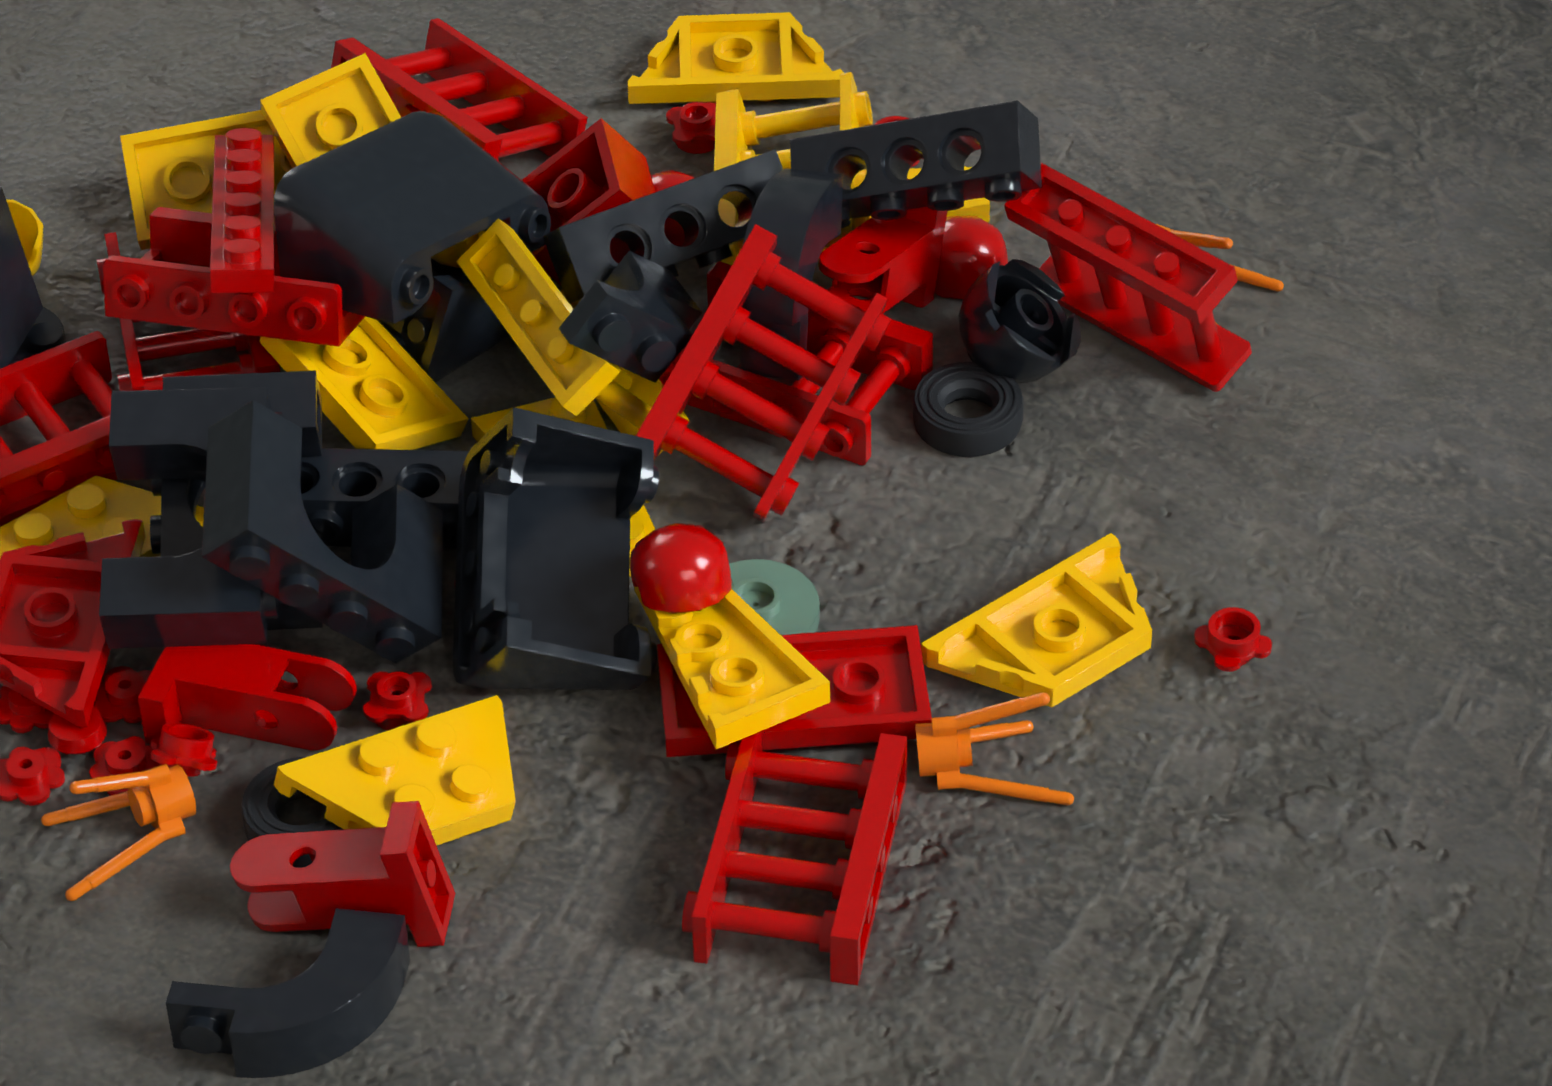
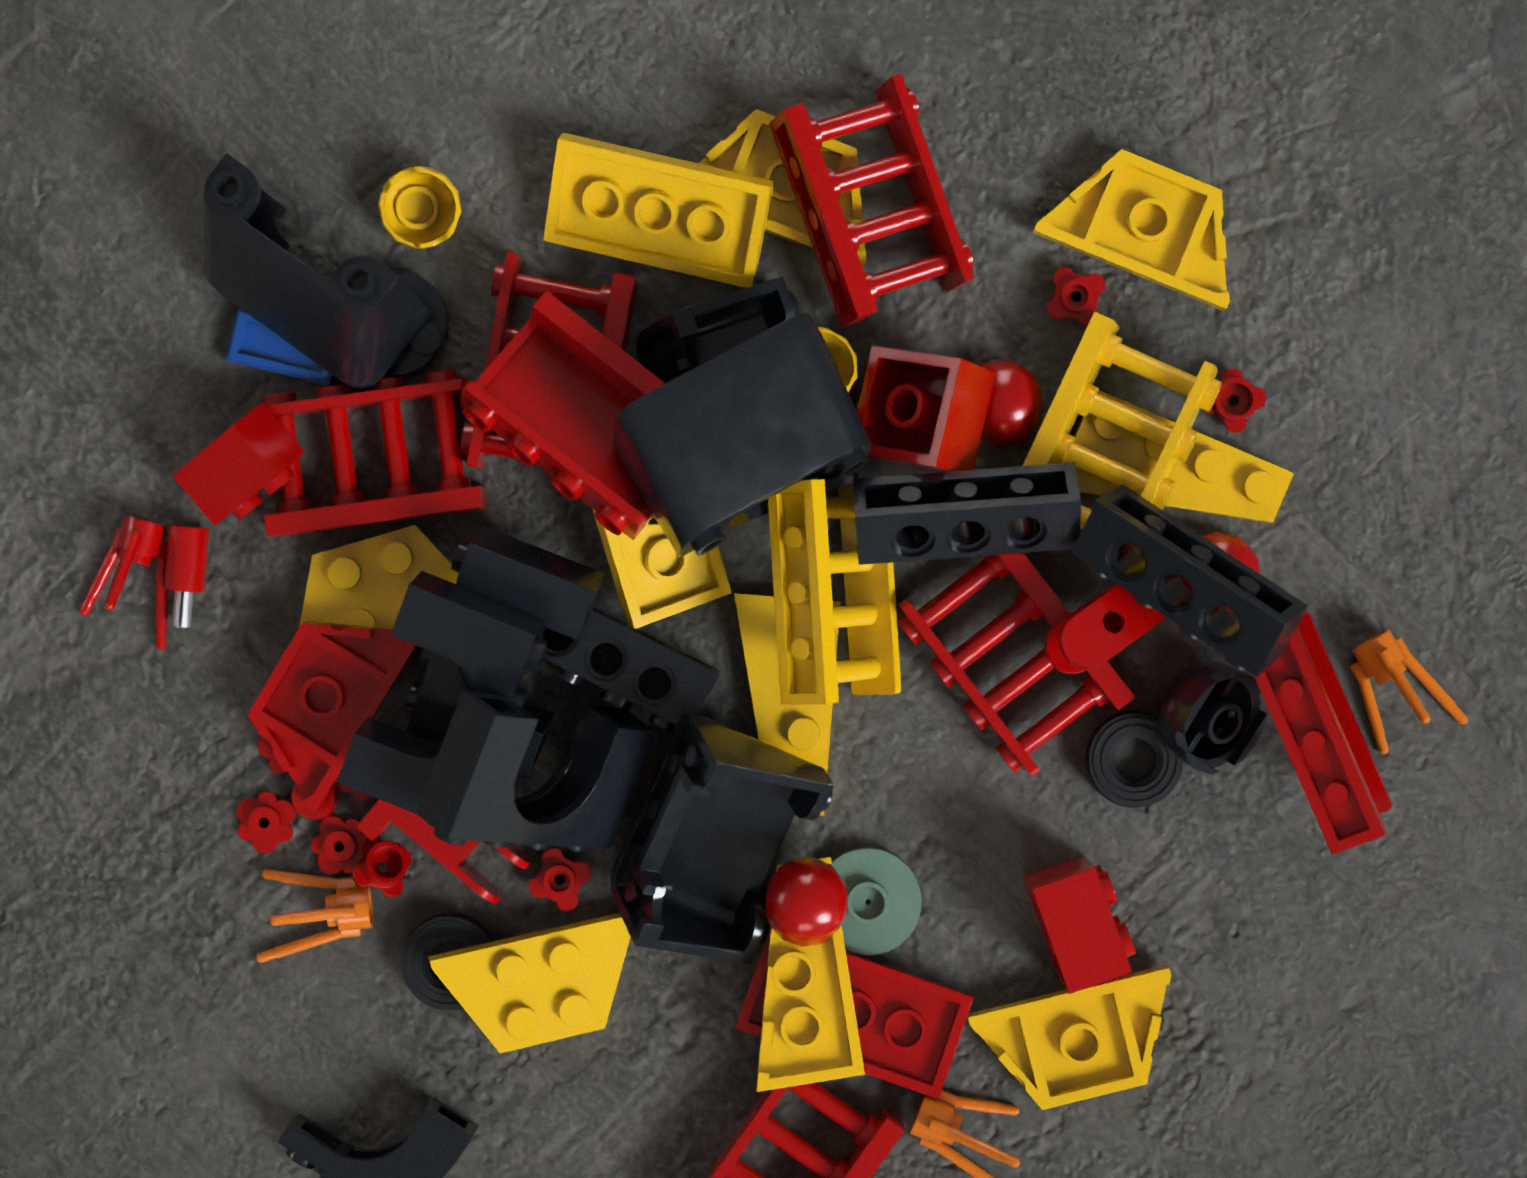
camera: 25 degrees right, 45 degrees up
red plate [210,128,274,293] -> none
red piece [230,801,456,947] -> none
yellow plate [260,53,401,168] -> none
black arch [559,251,703,383] -> none
red fence [636,224,892,523] -> none
black arch [740,168,843,381] -> none
red plate [1194,607,1272,672] -> none
none -> red brick [1023,855,1136,994]

